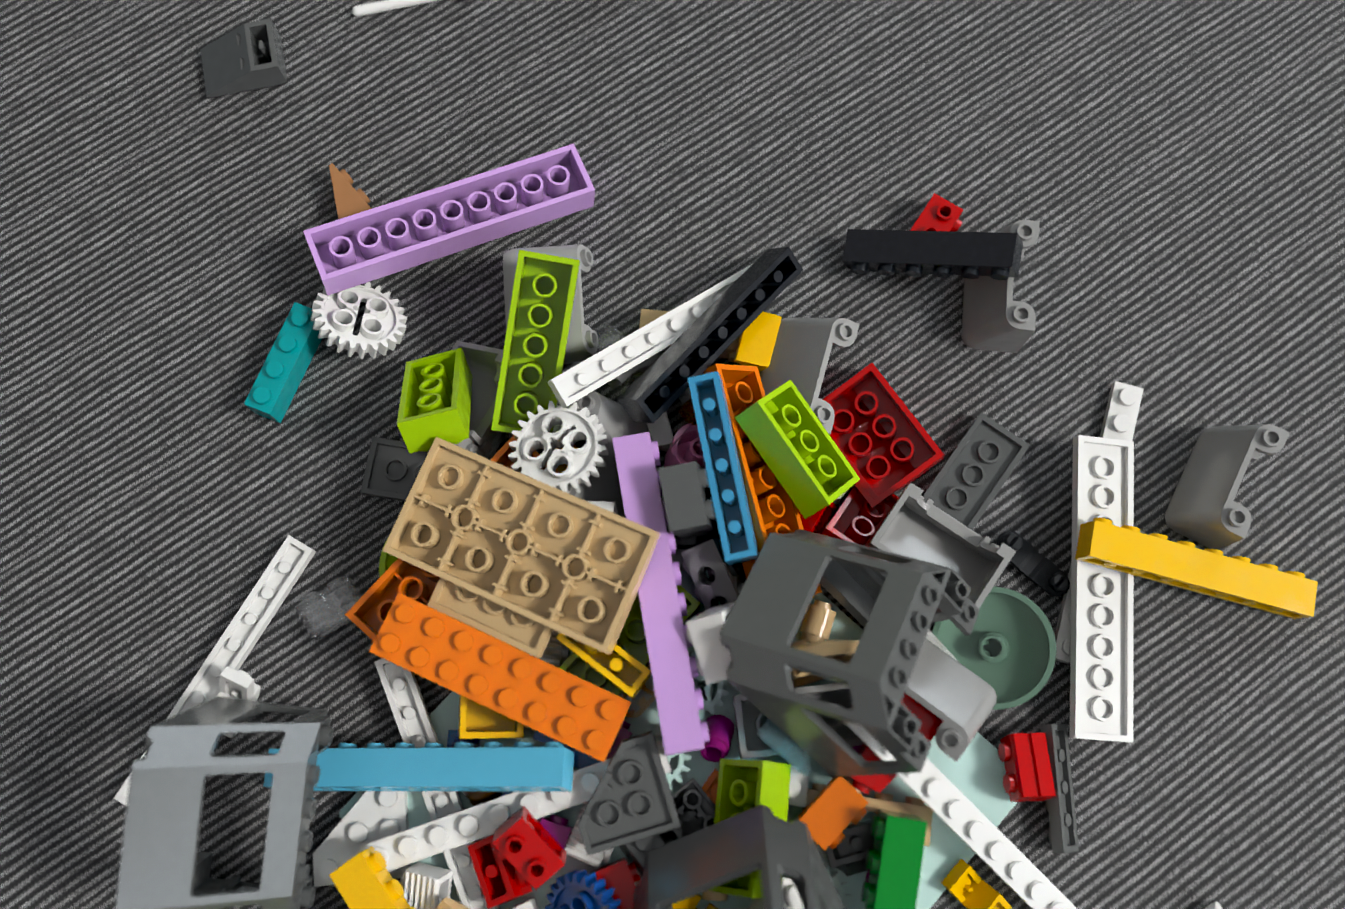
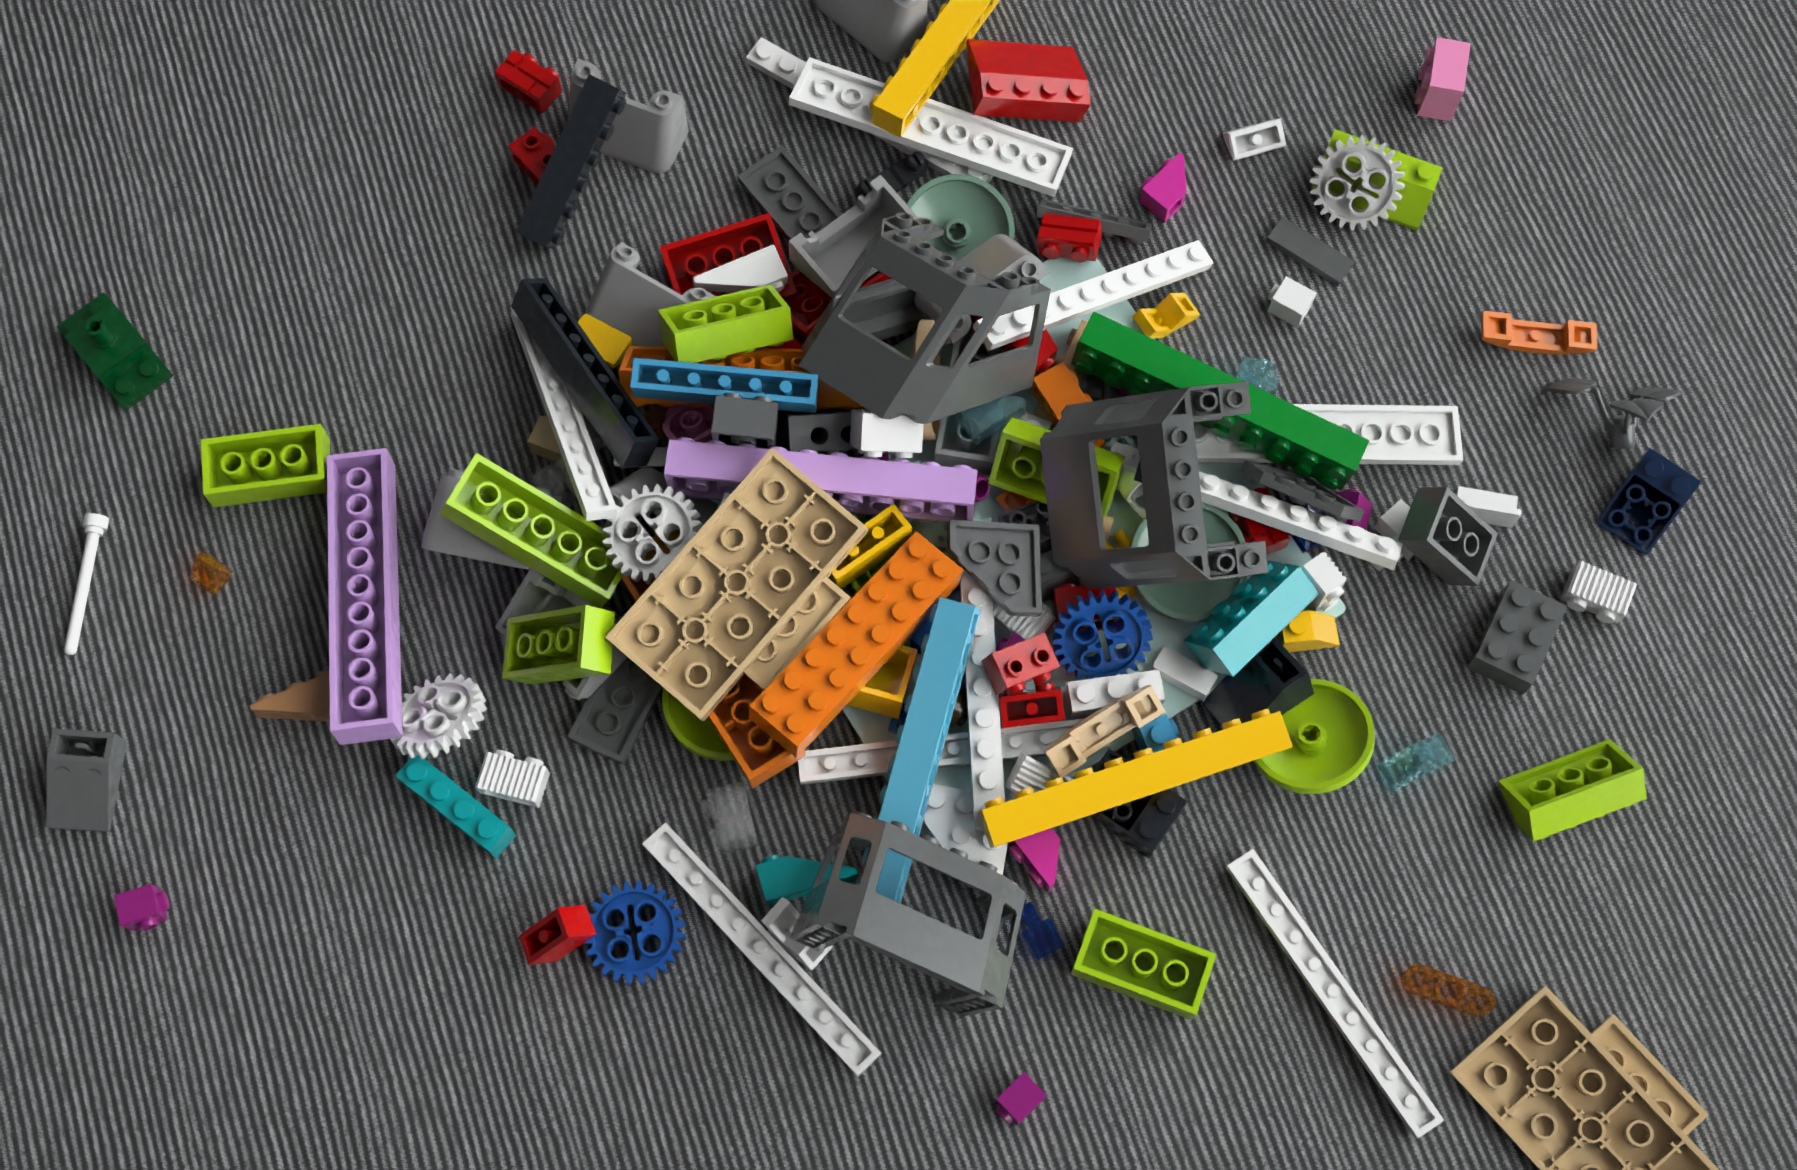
camera: 75 degrees left, 5 degrees down
none -> magenta brick [114,884,170,931]
none -> clear orange brick [190,552,232,595]
none -> lime brick [201,424,331,507]
none -> white brick [475,750,550,808]
none -> red brick [495,50,562,113]
none -> red brick [518,905,596,965]
none -> blue gear [583,880,686,986]
none -> white slope [693,244,788,293]
none -> teal slope [756,855,858,907]
none -> red slope [966,39,1091,122]
none -> dark pink slope [1139,152,1186,223]

